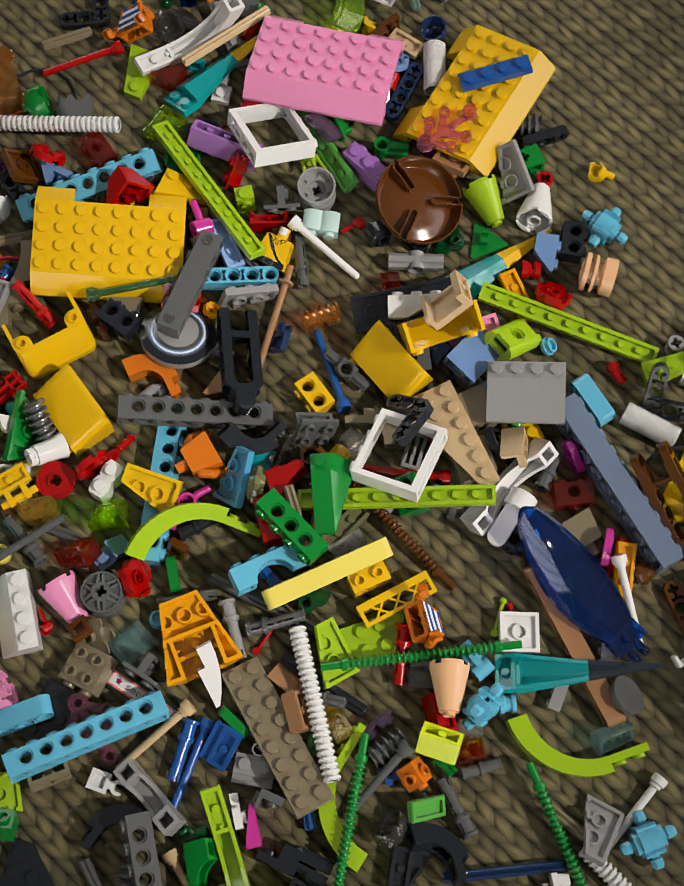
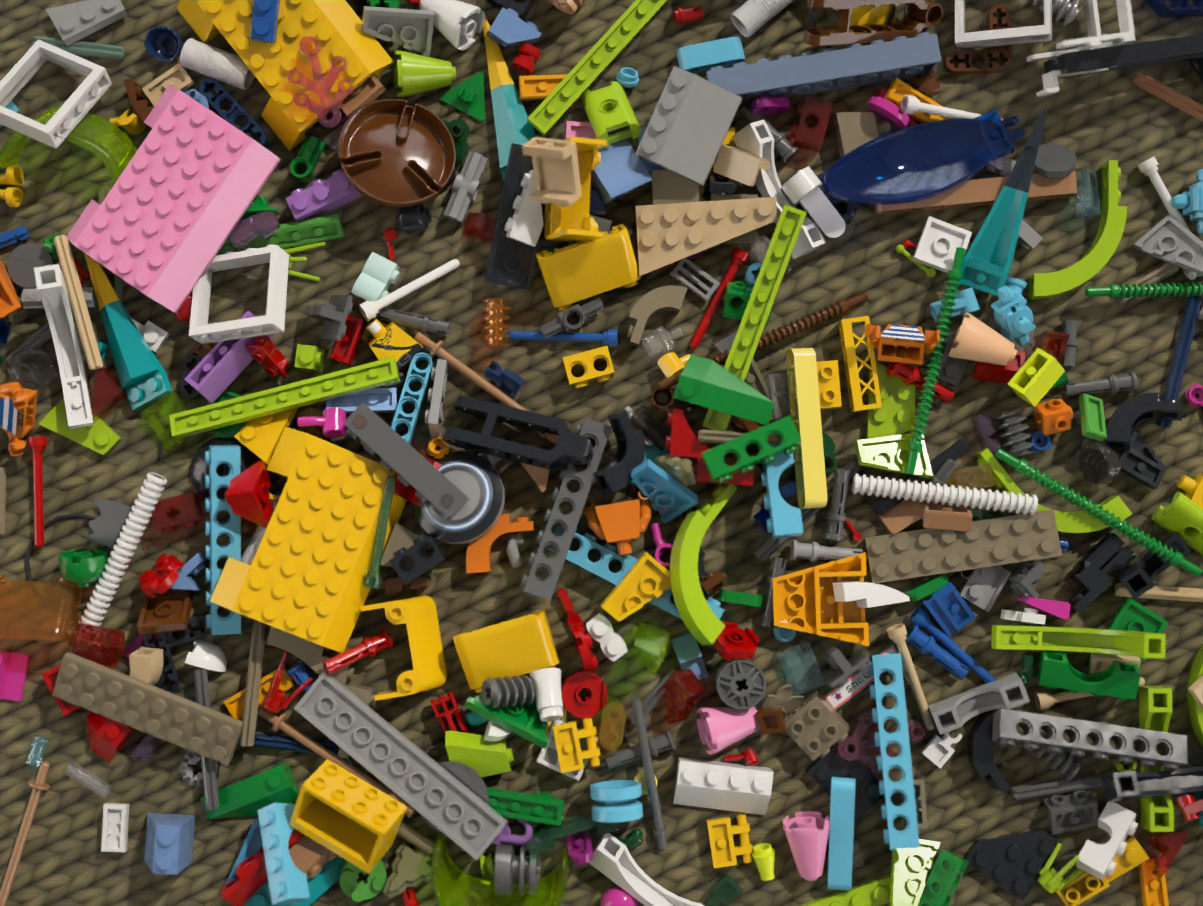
camera: 70 degrees left, 15 degrees up
dark grey bracket [293,412,339,446] -> none
light grey wheel [297,167,336,211] -> none
dark grey piece [343,739,415,819] -> none
white window [349,408,448,503] -> none
black beam [386,394,434,447] -> none
red plate [534,281,572,310] -> none

